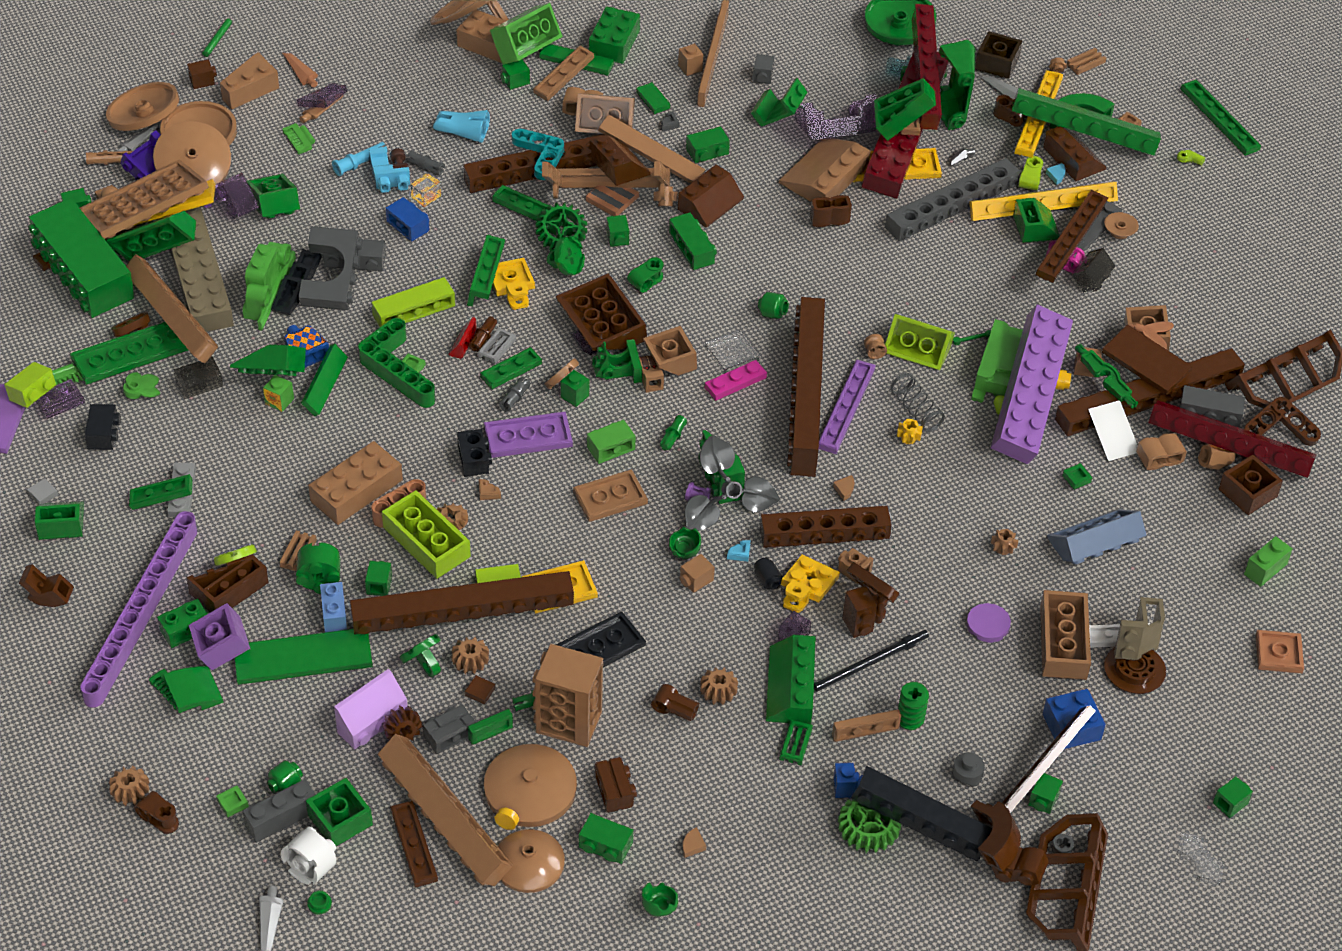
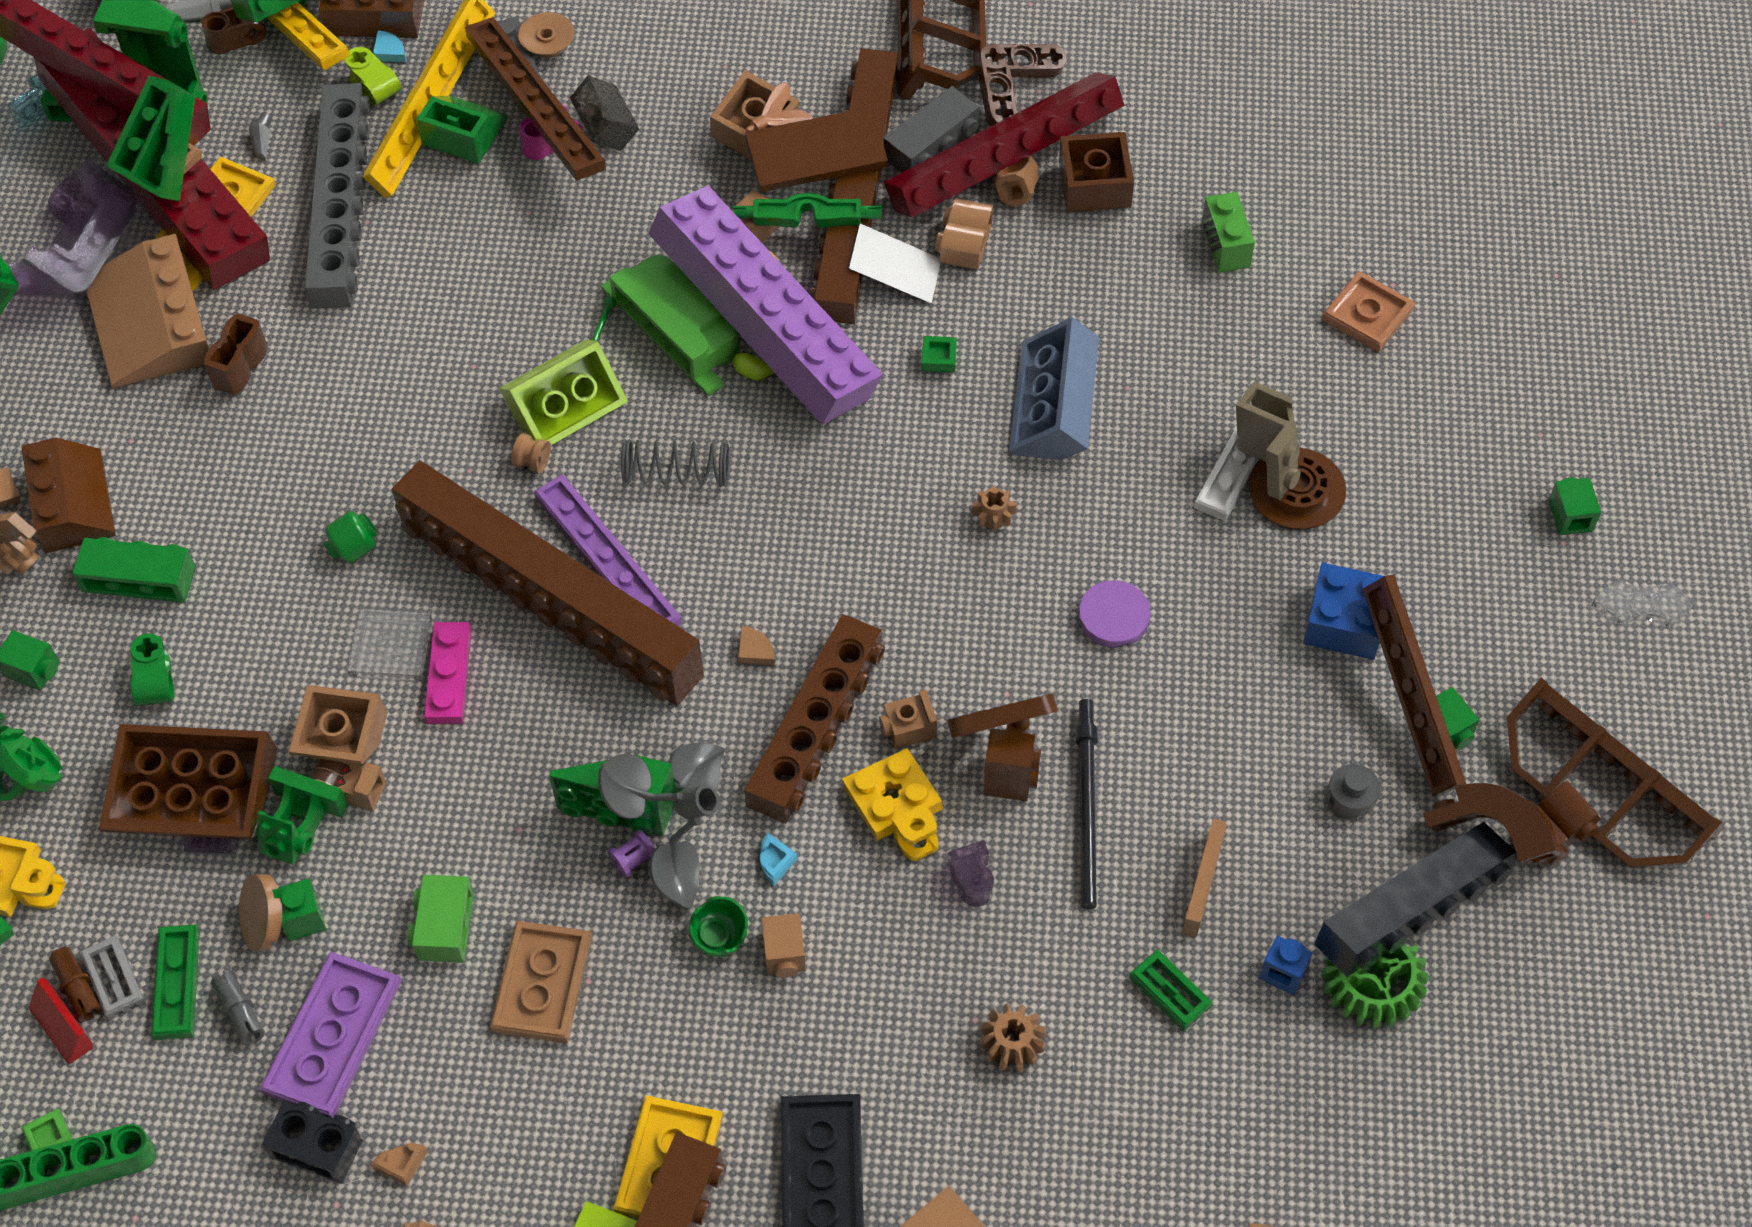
camera: 55 degrees left, 10 degrees up
reddish brown piece [651,684,700,721] -> none
green axle [660,415,687,451] -> none
black brick [754,557,783,590] -> none
green slope [766,635,816,724] -> none
yellow gear [897,419,923,444] -> none
green piece [898,682,929,730] -> none
medium nougat brick [1040,590,1091,680] -> none
dark grey bush [1051,834,1074,853] -> none

